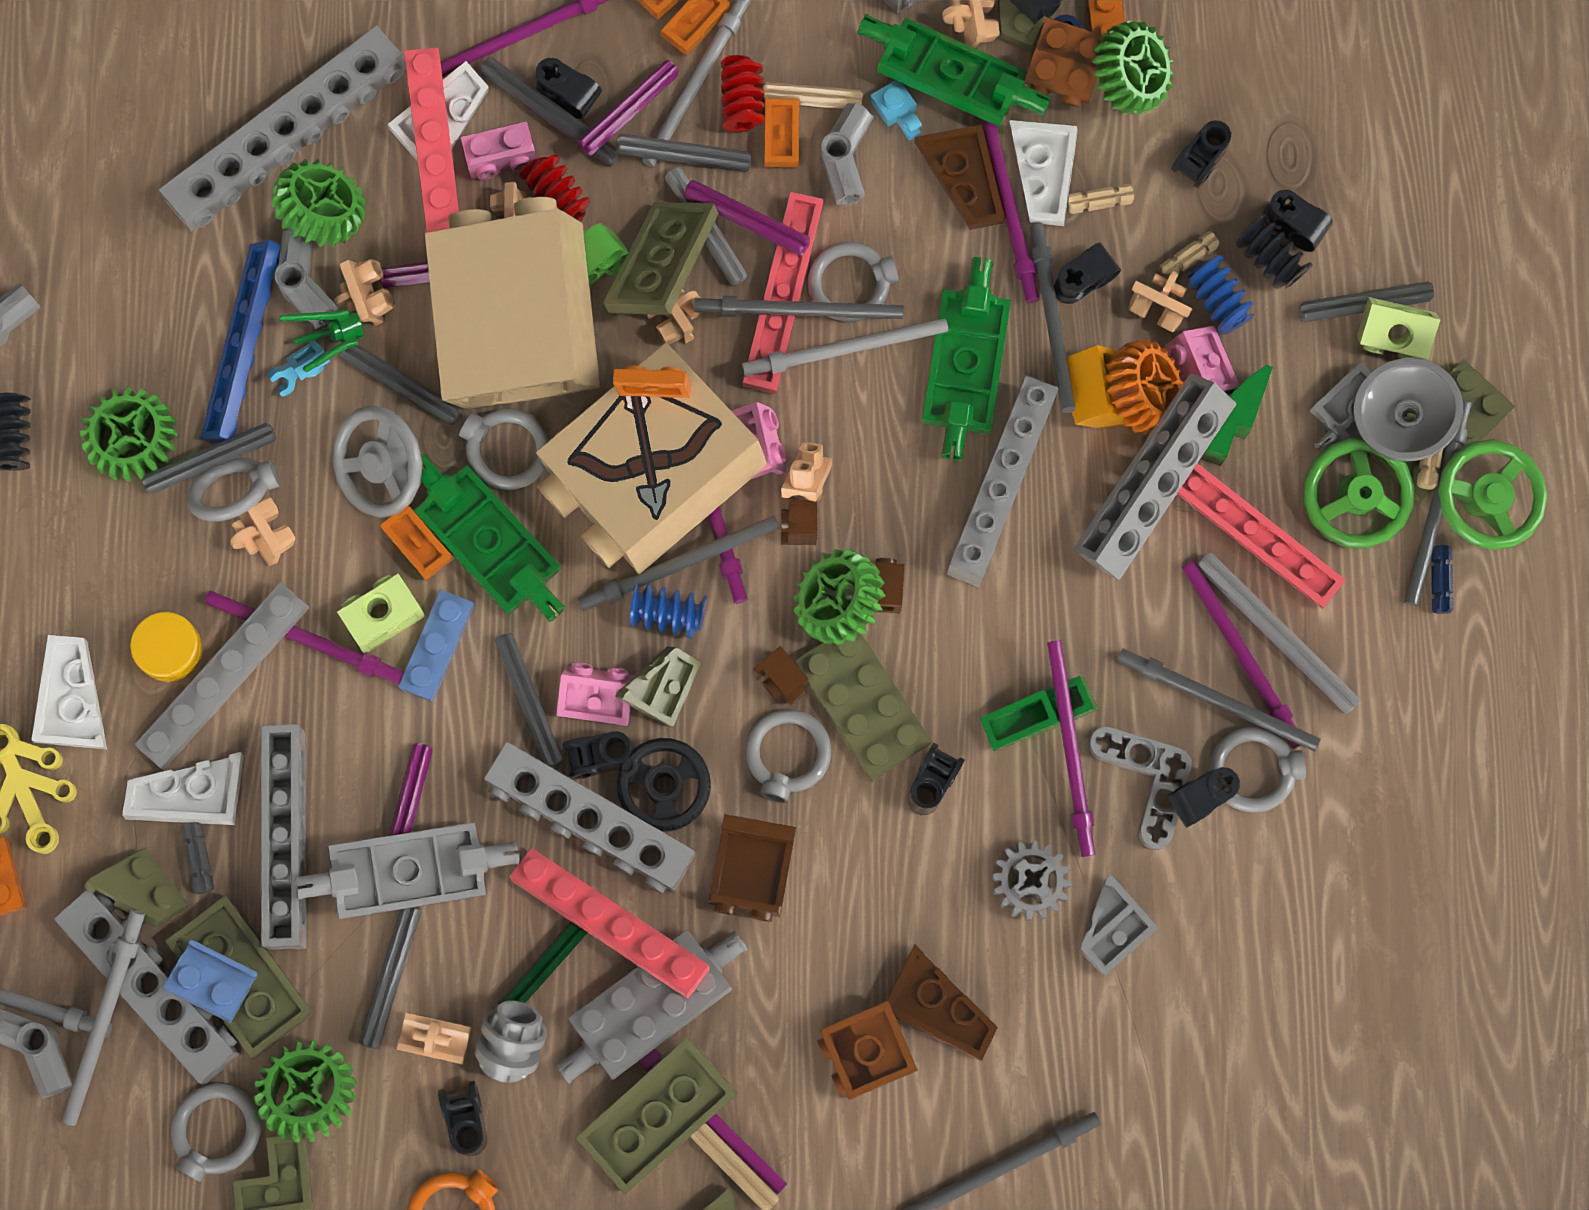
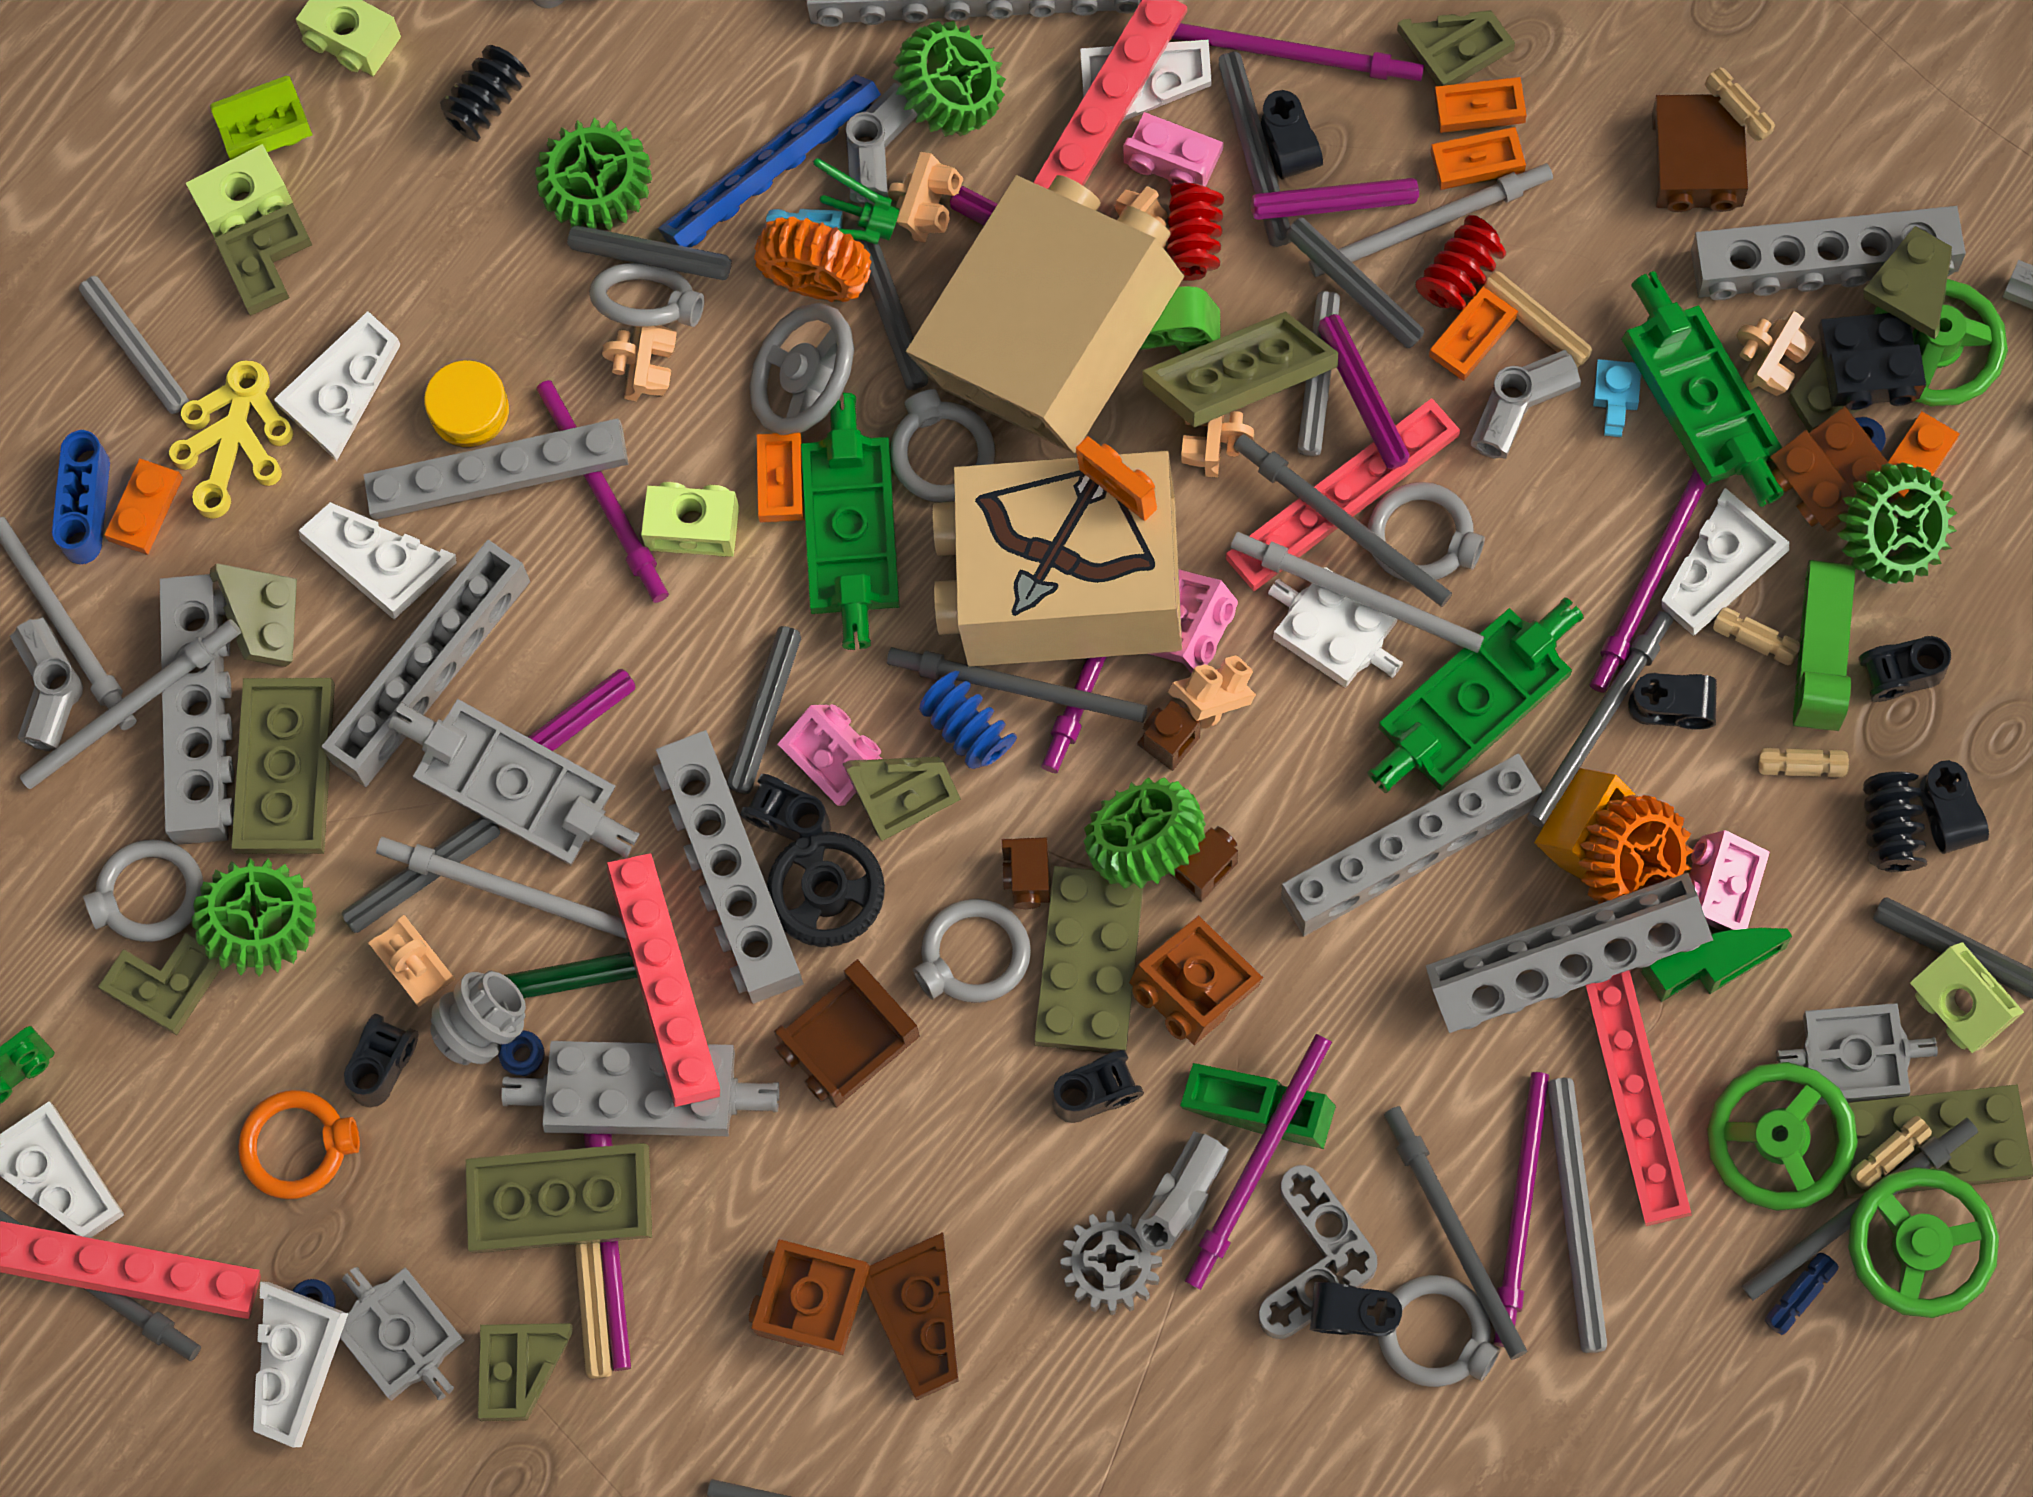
camera: 50 degrees right, 5 degrees down
medium blue plate [163,939,258,1023] -> none
dark grey axle [181,822,214,894] -> none
medium blue plate [398,590,475,702] -> none
reddish brown wing [914,124,1005,230] -> none
light grey wing [1078,875,1159,977] -> none
light nougat hips [1128,271,1192,332] -> none
blue piece [1187,255,1254,335] -> none
light grey dish [1354,358,1463,461] -> none
none -> light grey bar [376,837,626,939]
none -> dark blue plate [498,1030,545,1076]
none -> orange gear [754,216,872,303]
none -> dark orange plate [1129,915,1264,1045]
none -> light grey piece [1135,1131,1229,1253]
none -> white plate [1268,567,1403,688]
none -> bright green beam [1793,560,1855,731]

